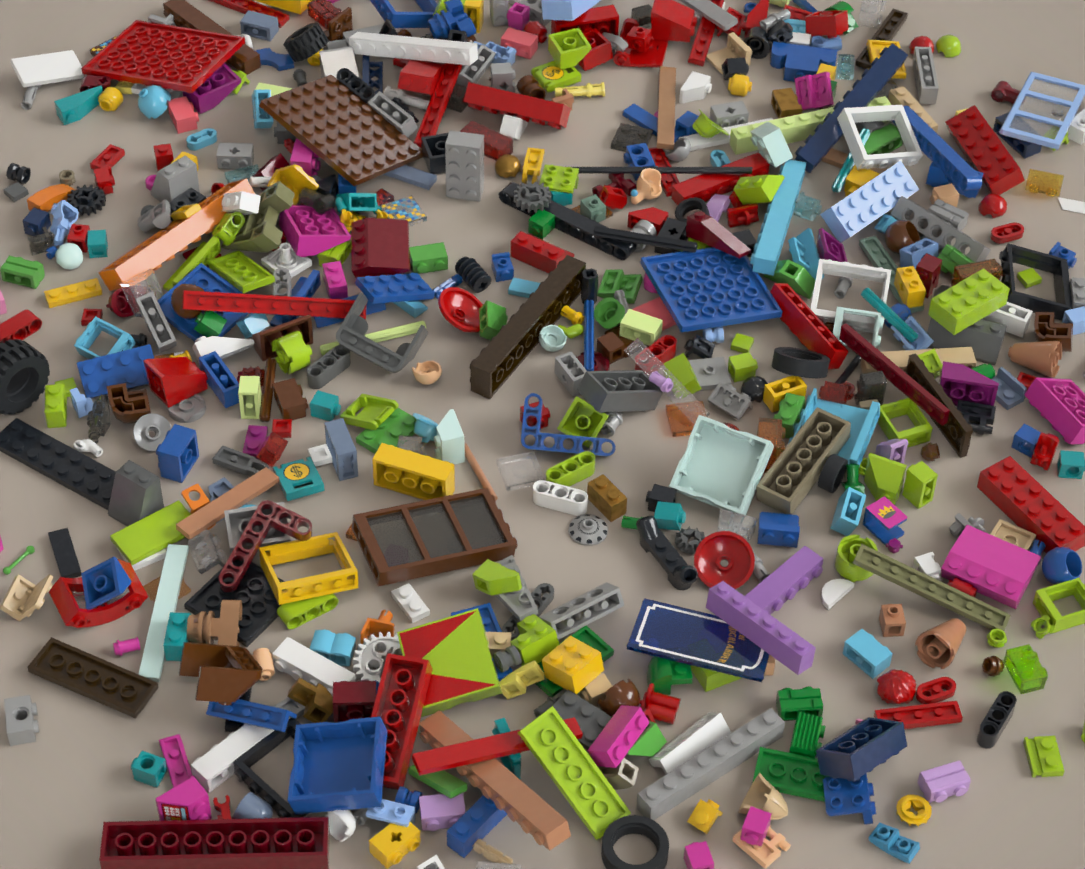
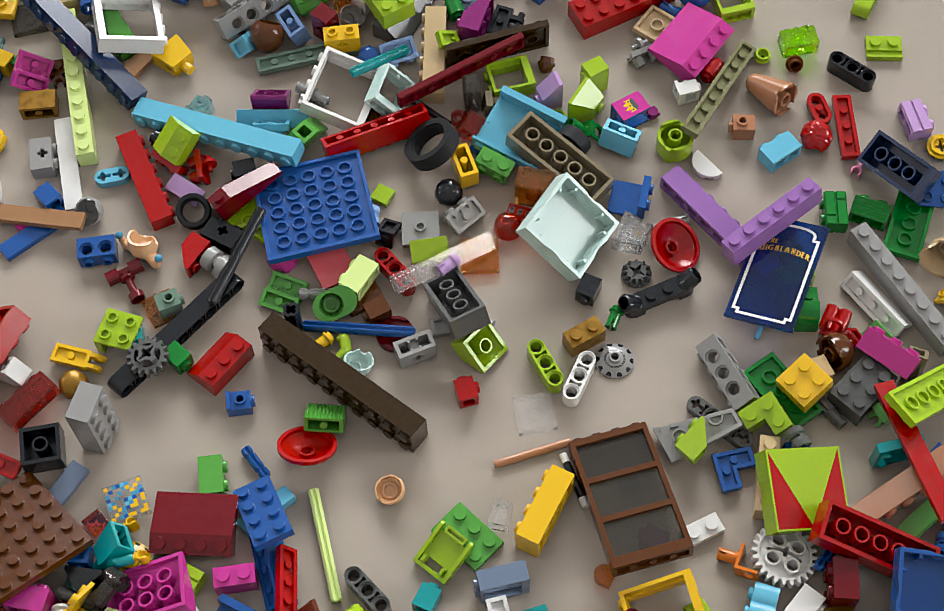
camera: 80 degrees left, 15 degrees up
dark grey windscreen [336,292,428,373] -> none
medium azure piece [413,413,438,443] -> none
light aqua slope [434,409,465,464] -> none
black piece [455,257,492,293] -> none
light yellow slope [499,661,545,700] -> none
medium azure tile [508,277,540,298] -> none
blue beam [521,393,616,456] -> none
black piece [571,167,752,174] -> none
red brick [599,185,628,209] -> none
clear smoke plate [611,123,653,152] -> none
red tile [648,147,680,197] -> none
teal brick [654,501,686,531] -> none
lime piece [692,109,730,138] -> none
lime brick [728,352,758,383] -> none
light aqua brick [750,122,793,168] -> none
light blue brick [820,161,920,243] -> none
teal axle [832,128,870,193] -> none
lime plate [1031,615,1055,639] -> none

